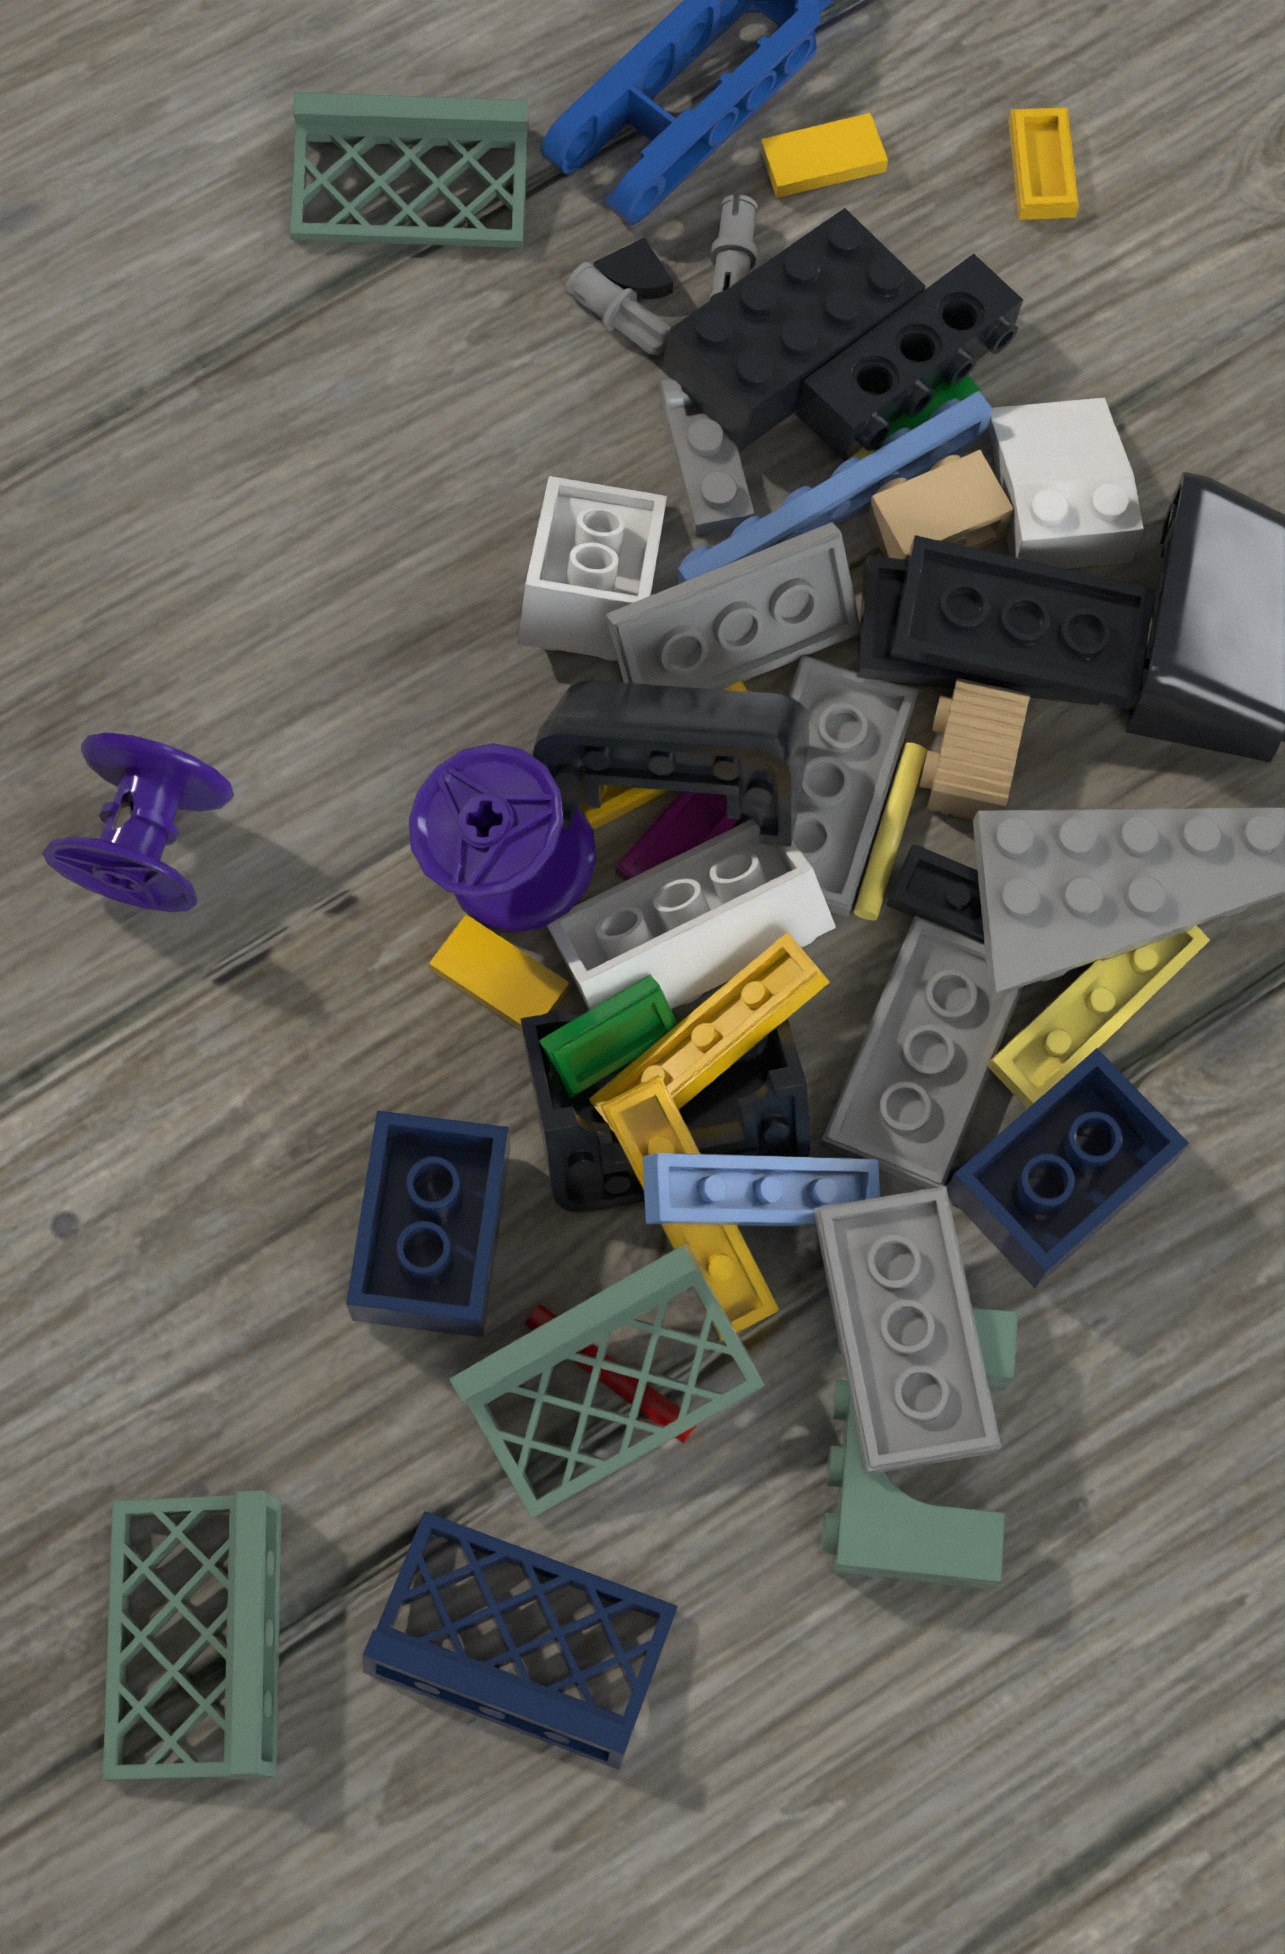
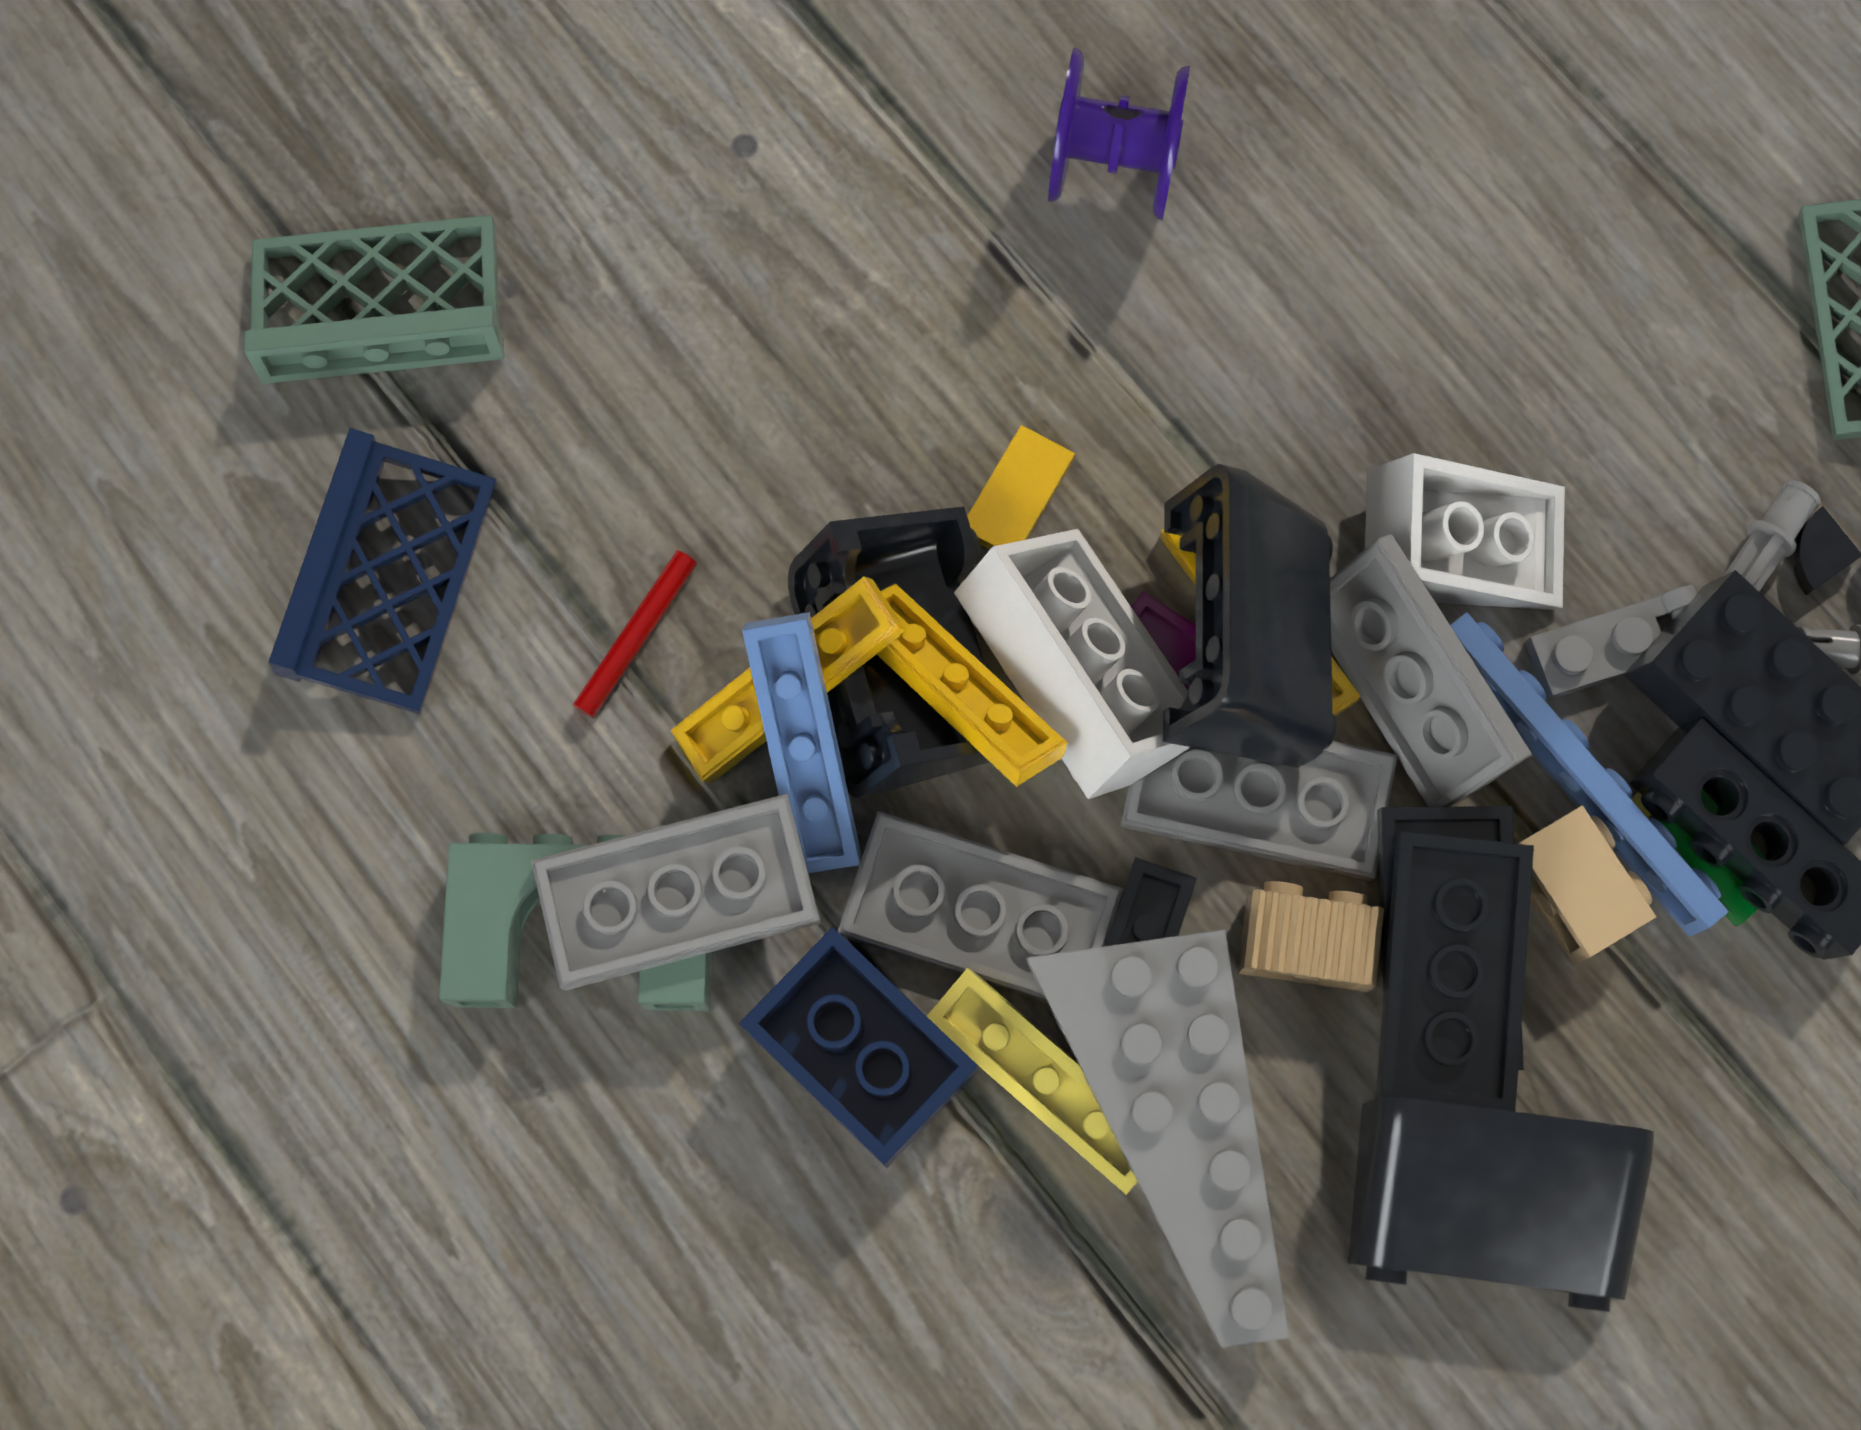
camera: 90 degrees right, 5 degrees up
dark blue brick [346,1111,511,1337] -> none
dark purple piece [408,743,596,933] -> none
sand green fence [449,1242,766,1519] -> none
green tile [539,975,677,1098] -> none
light yellow bar [853,743,927,921] -> none
white slope [988,397,1144,569] -> none

